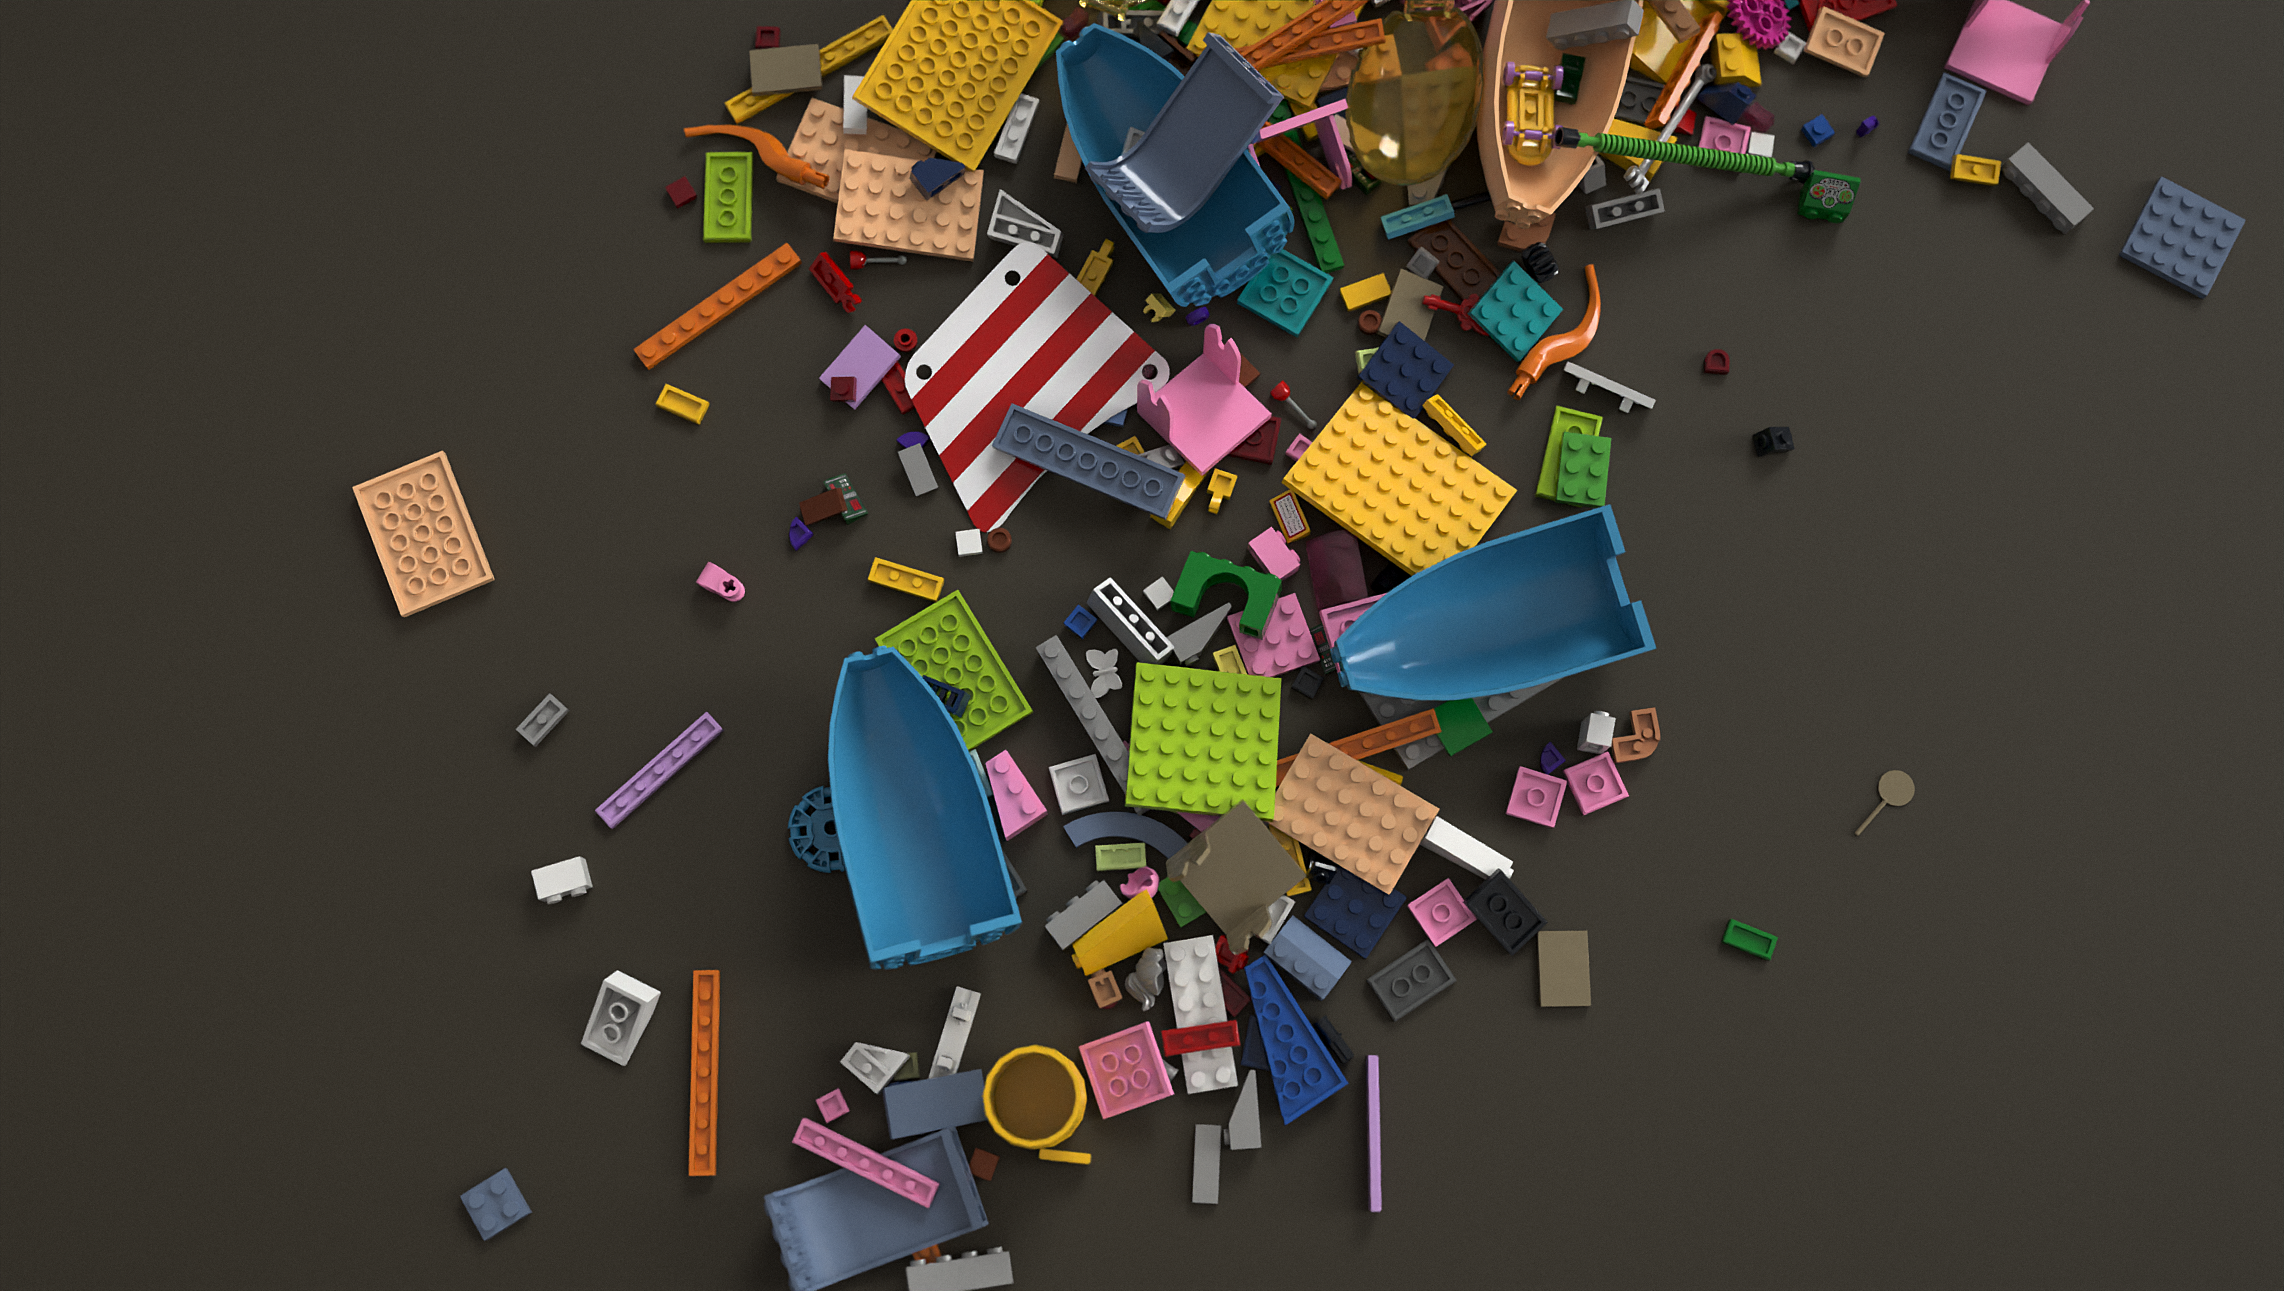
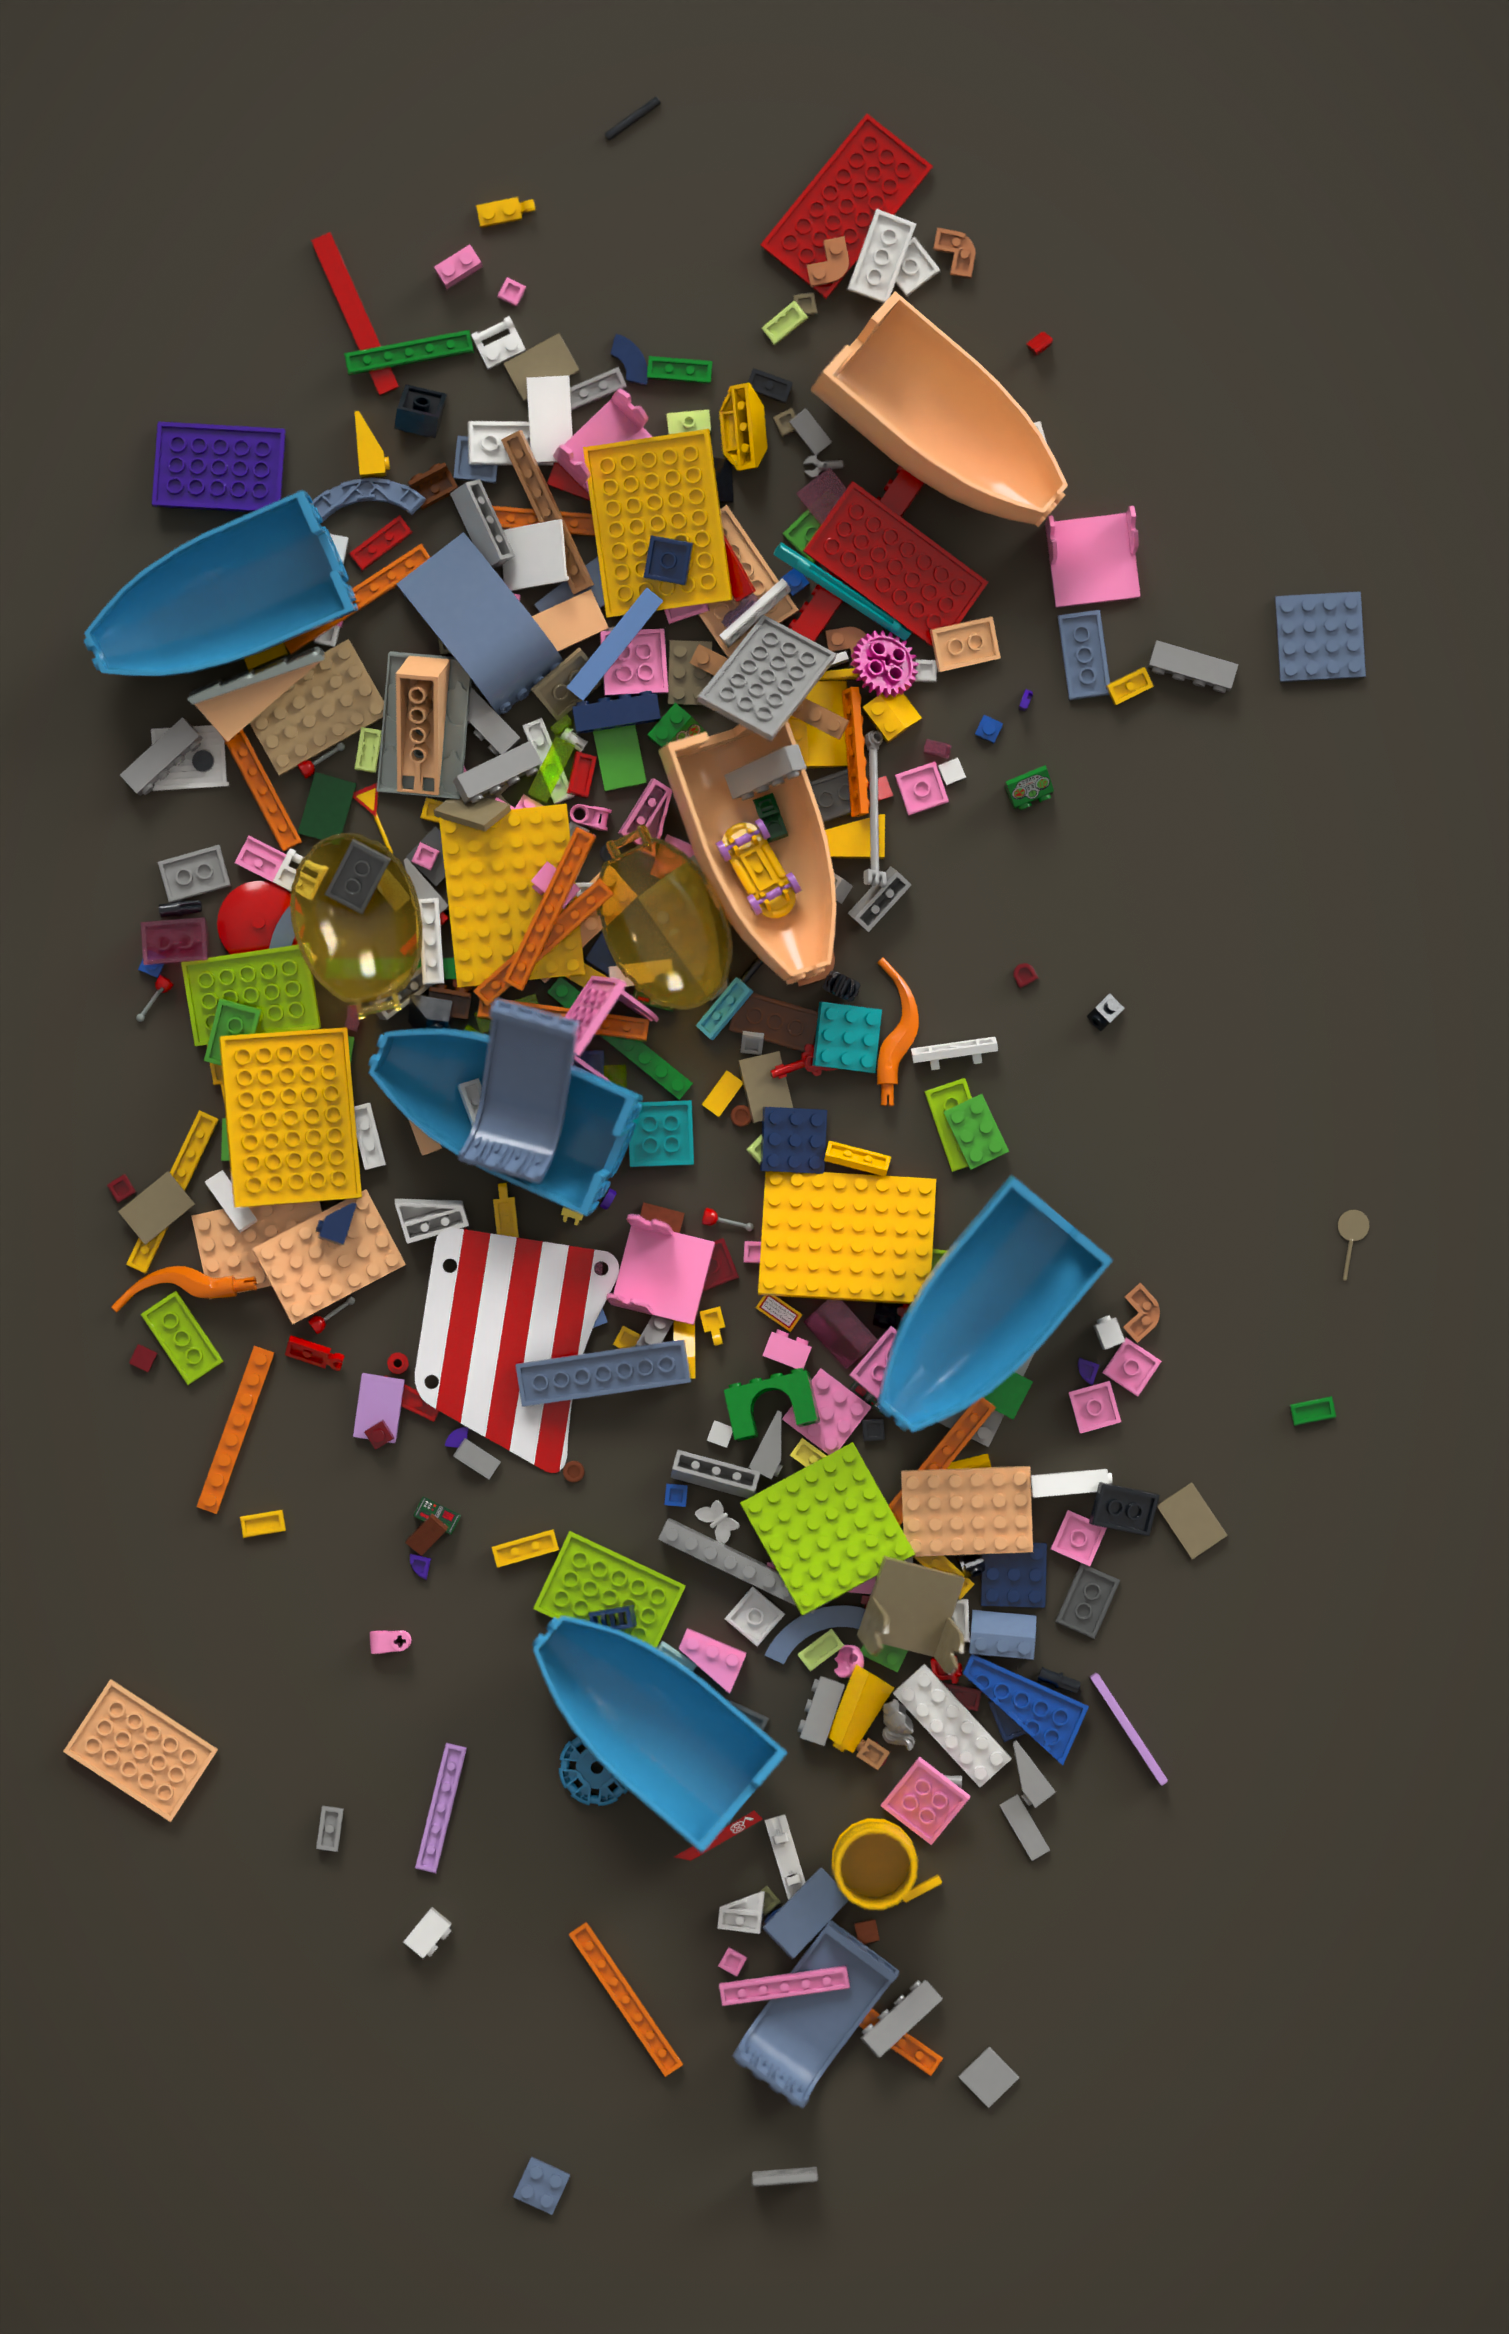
camera: 30 degrees left, 10 degrees up
white slope [581,970,661,1066] -> none
white tile [956,529,983,557] -> none
red tile [1161,1020,1240,1056] -> none
bright green hose [1554,127,1815,184] -> none
dark blue slope [1697,82,1756,125] -> none
none -> red sticker [674,1810,763,1861]

